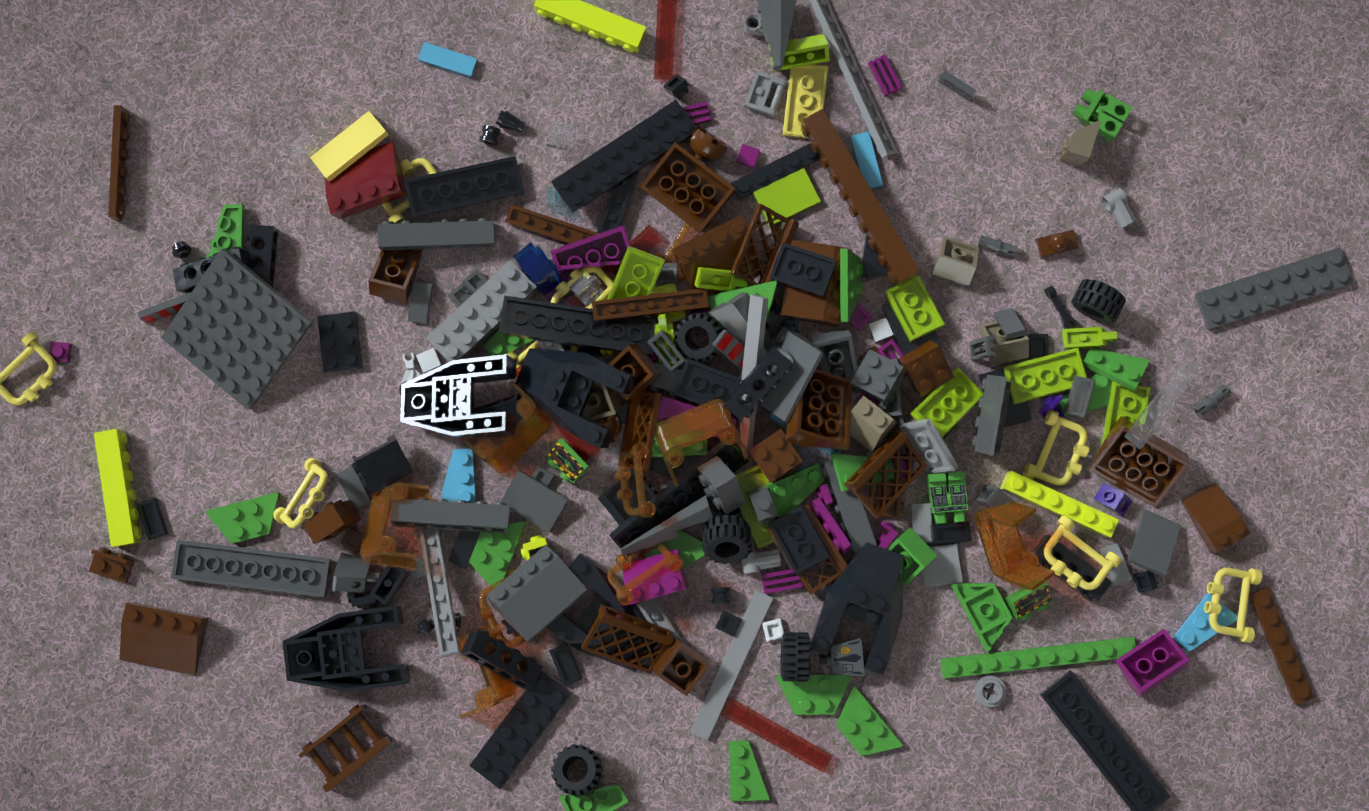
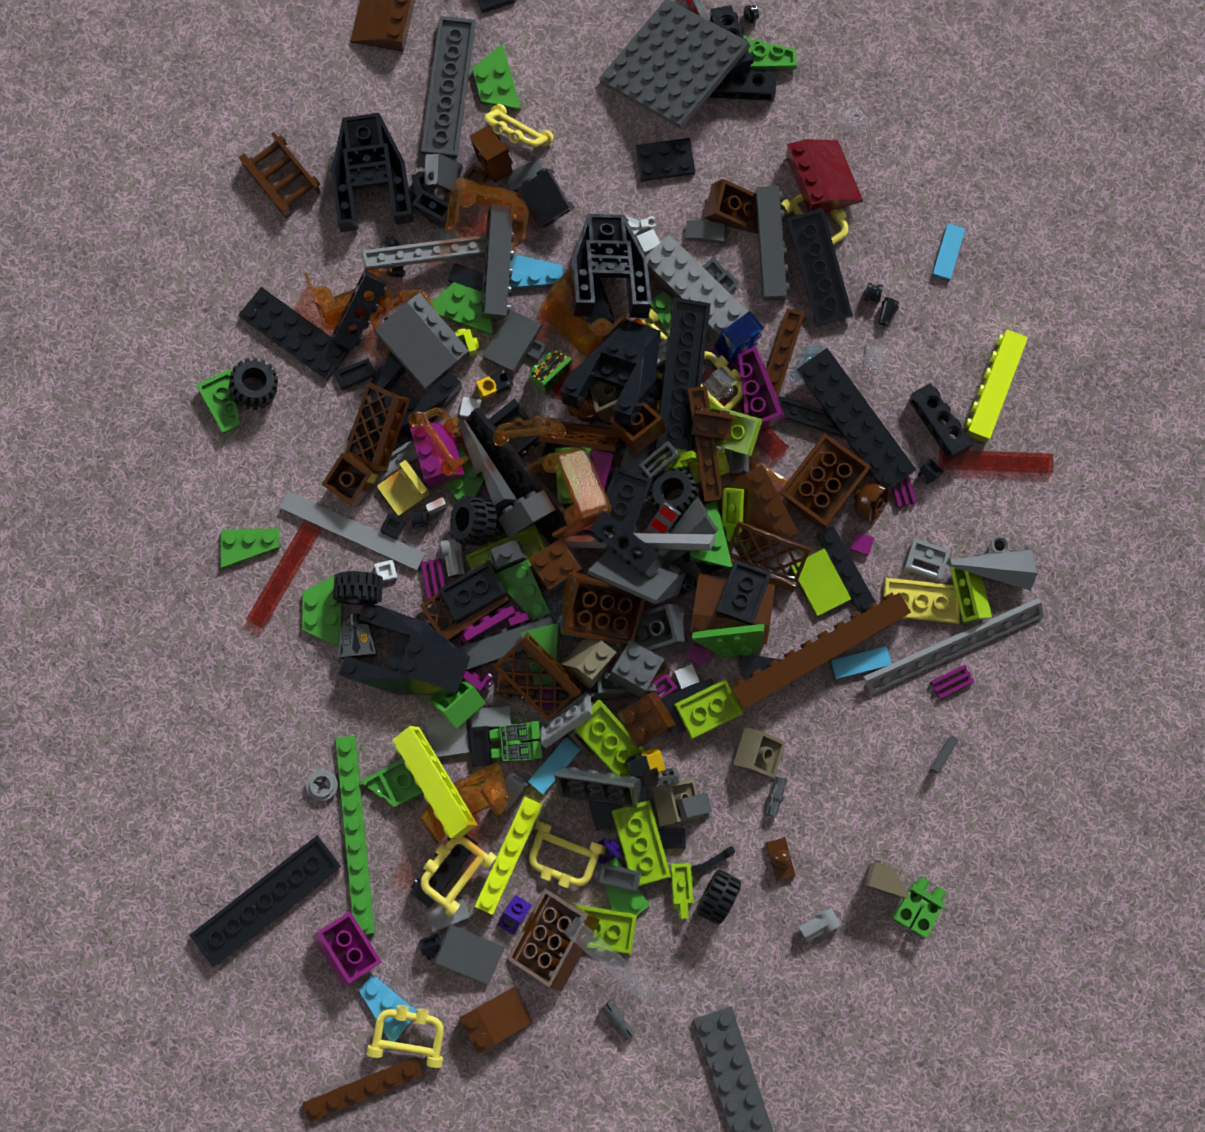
camera: 85 degrees right, 5 degrees down
light yellow tile [310,111,389,182] -> none
bright green wing [836,686,903,756] -> none
slope [1004,580,1053,621] -> none
bright green wing [1083,348,1150,391] -> none
none -> light yellow bracket [377,460,430,516]
none -> neon yellow brick [393,726,478,839]
none -> white tile [426,497,447,515]
none -> white tile [459,397,482,418]
none -> leg [475,370,514,402]
none -> medium azure tile [528,737,581,795]
none -> leg [624,748,666,777]
none -> reddish brown bracket [691,407,734,441]
none -> black brick [908,383,972,461]

